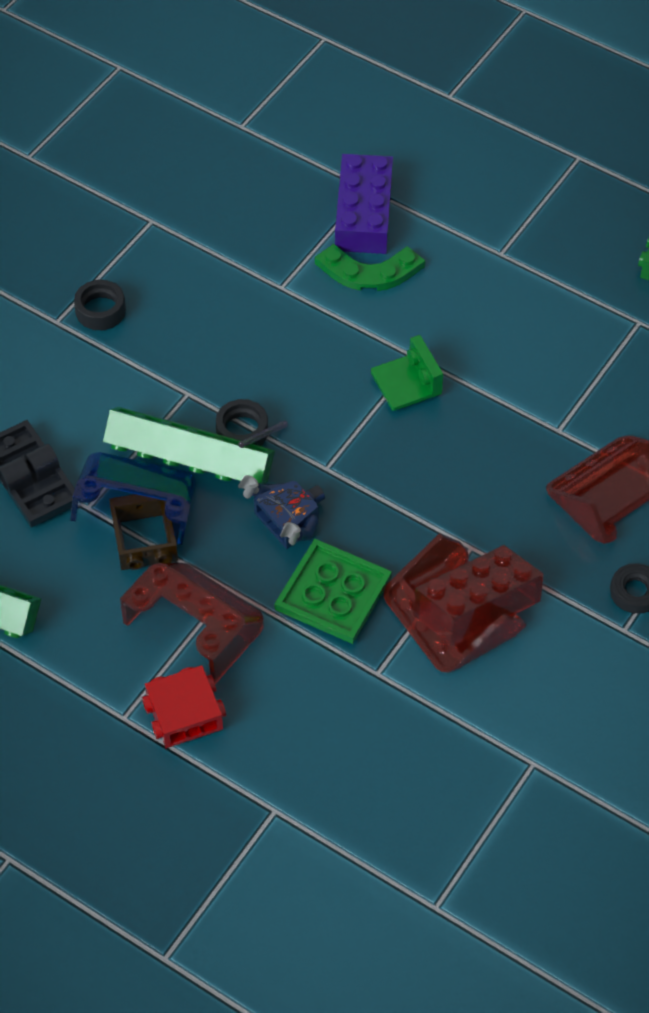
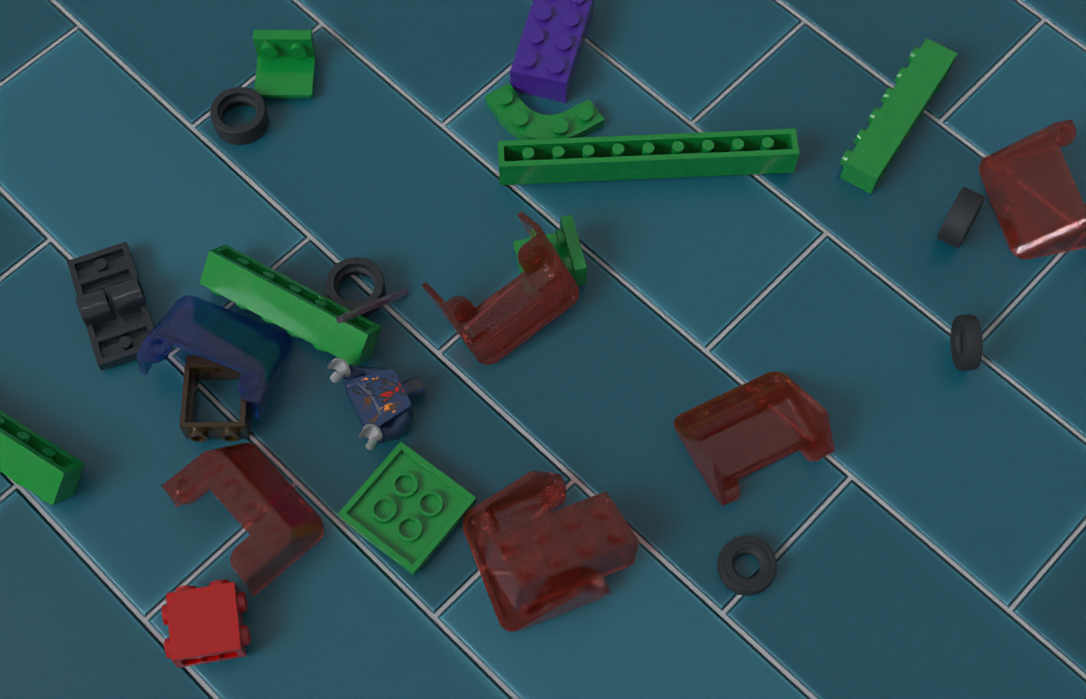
camera: 10 degrees right, 10 degrees up
none -> green bracket [253,30,316,98]
none -> clear red windscreen [421,211,579,365]
none -> green brick [498,128,800,185]

